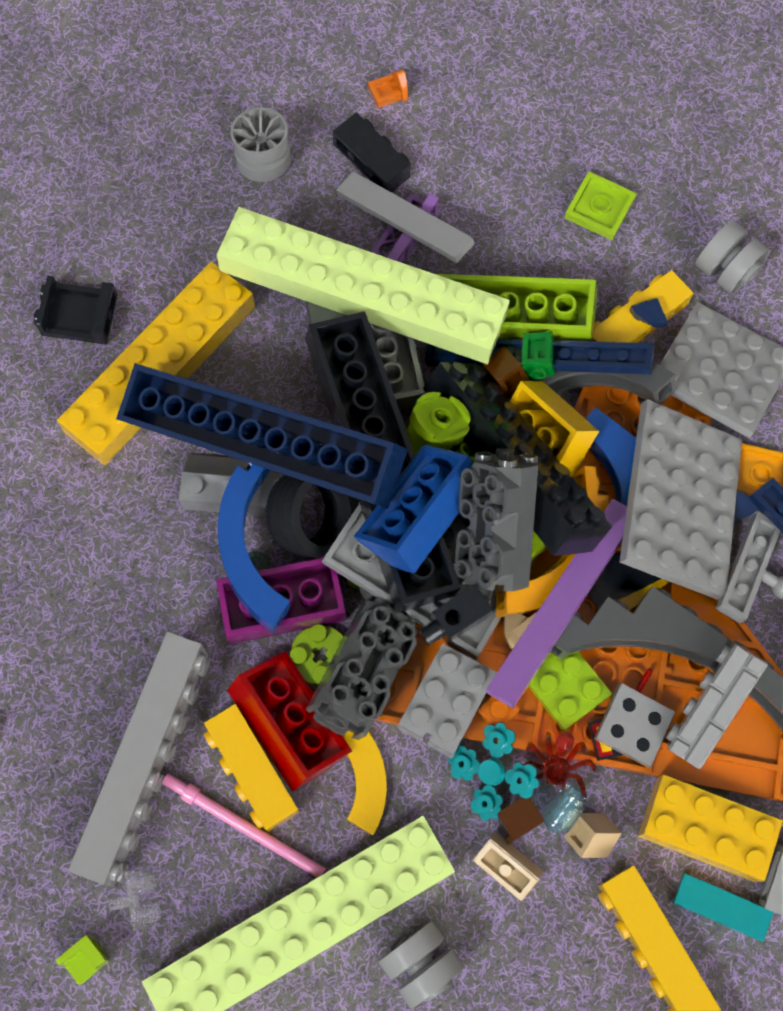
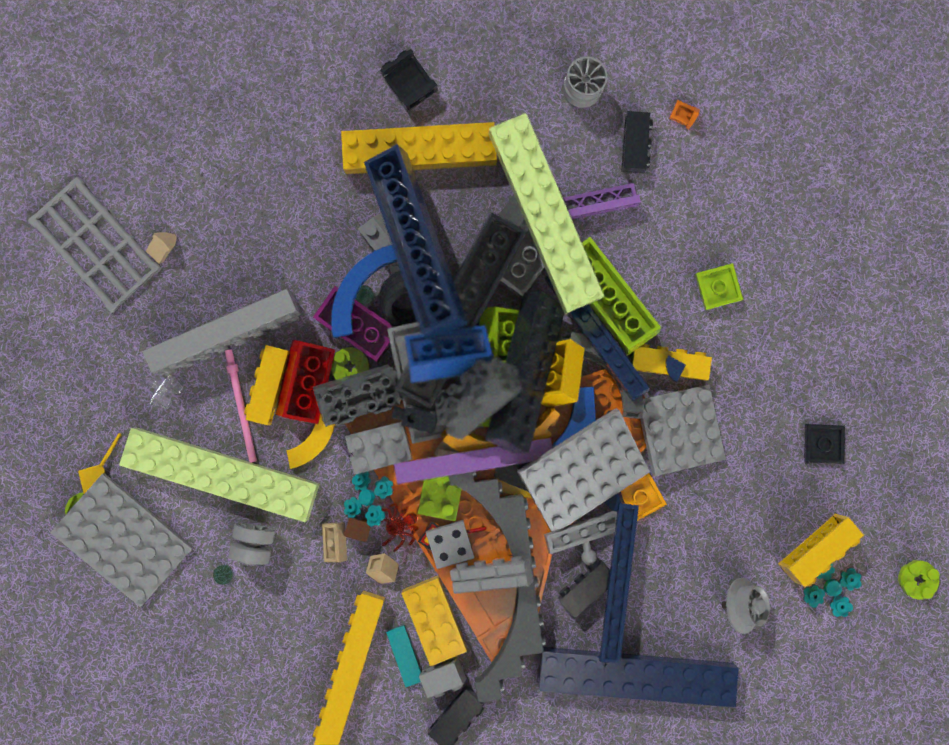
camera: 50 degrees right, 15 degrees up
lime panel [55,935,110,985] -> none
light grey tile [336,171,475,263] -> none
lime plate [409,392,471,448] -> none
reddish brown panel [482,347,530,399] -> none
green bracket [521,332,555,379] -> none
clear light blue brick [542,785,586,834] -> none
light grey wheel [695,220,771,295] -> none

